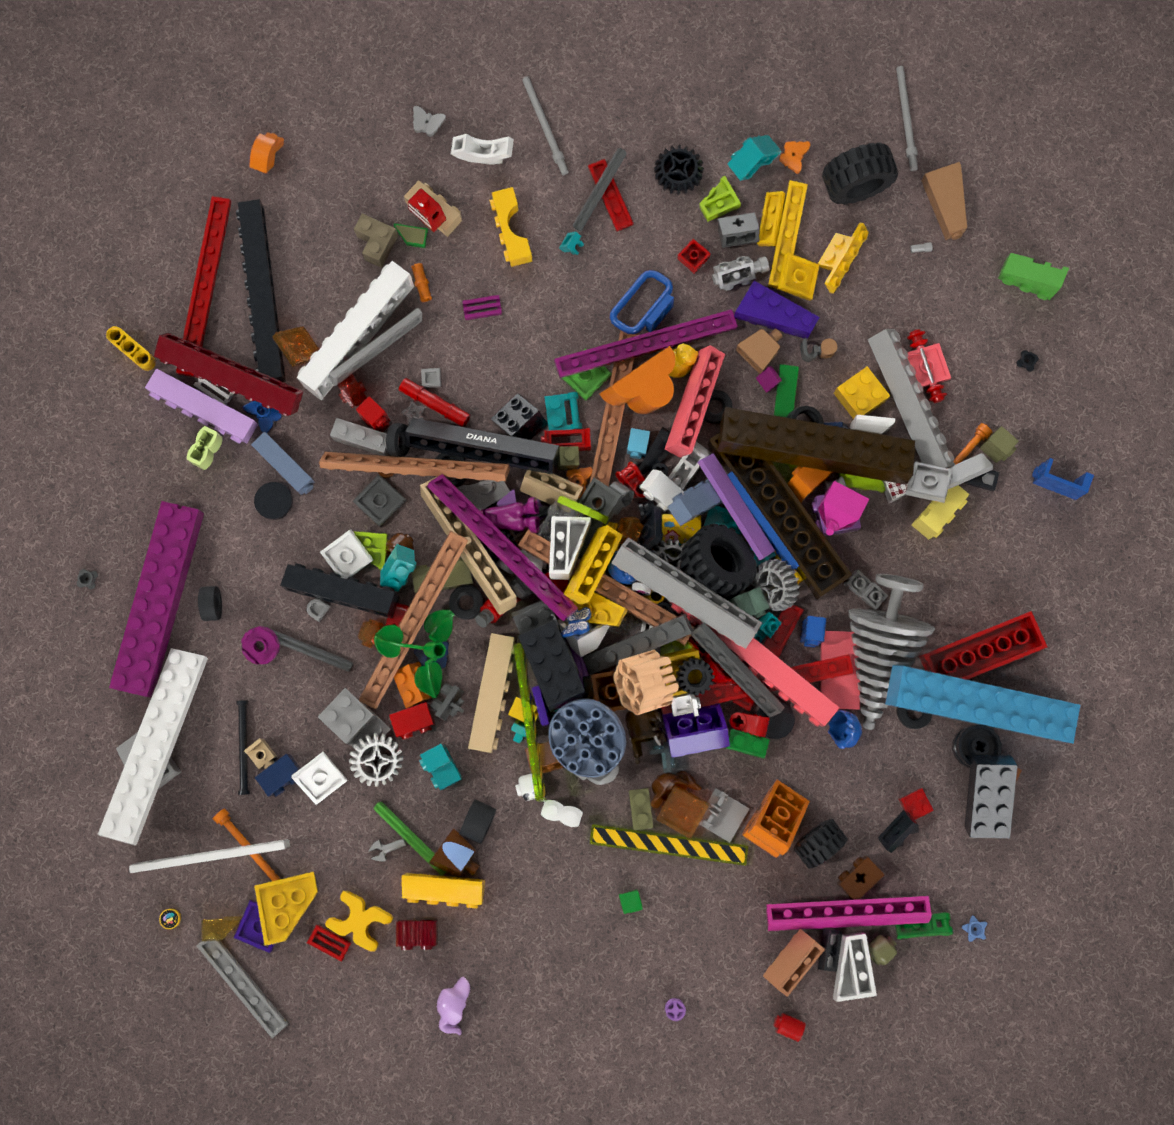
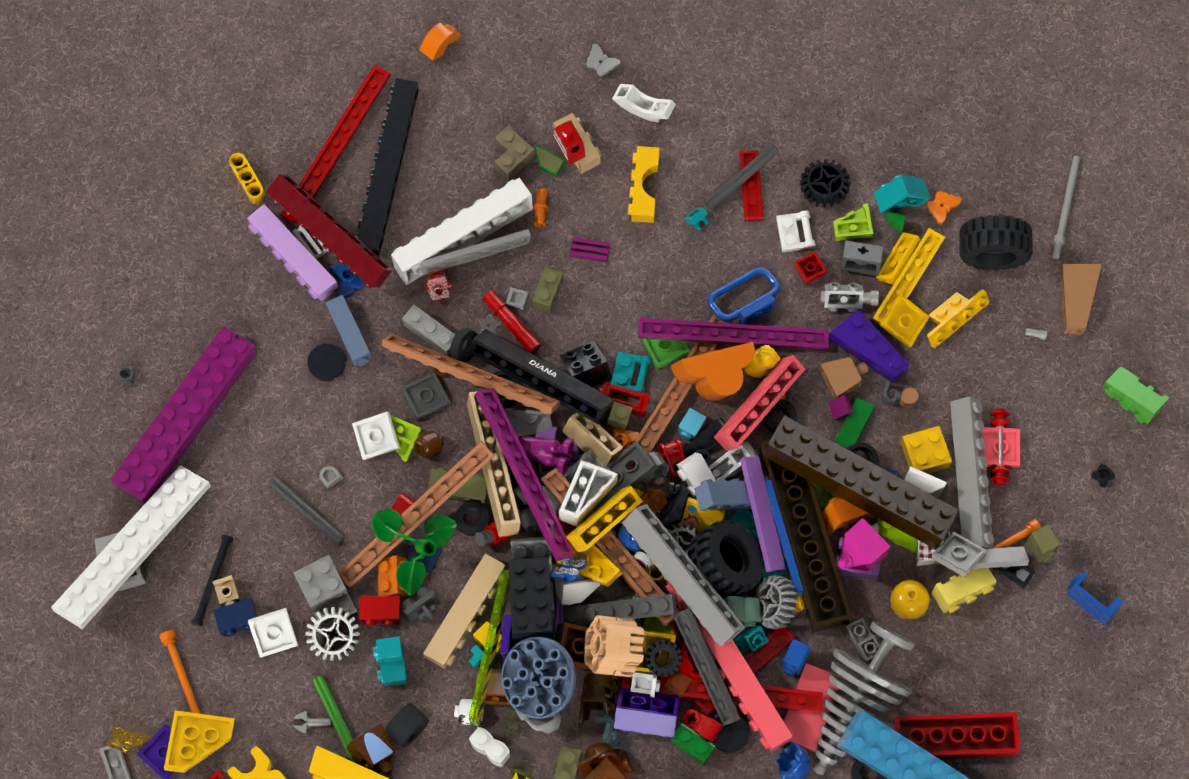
camera: 20 degrees right, 10 degrees down
white tile [129,839,290,873] -> none
tile [159,908,181,929] -> none
yellowish green brick [187,426,223,470] -> none
black tyre [198,586,222,621] -> none
magenta tile [241,626,280,665] -> none
clear orange plate [272,326,319,367] -> none
black brick [280,563,399,618] -> none
red brick [356,396,391,432] -> none
clear orange head [357,619,383,649] -> none
teal brick [380,544,416,592] -> none
light grey bar [522,76,569,175] -> none
lime tile [557,496,609,524] -> none
none -> olive brick [532,267,563,314]
none -> clear orange plate [664,671,692,698]
none -> white plate [776,210,816,253]
none -> green slope [885,212,906,235]
none -> yellow cylinder [890,579,930,620]

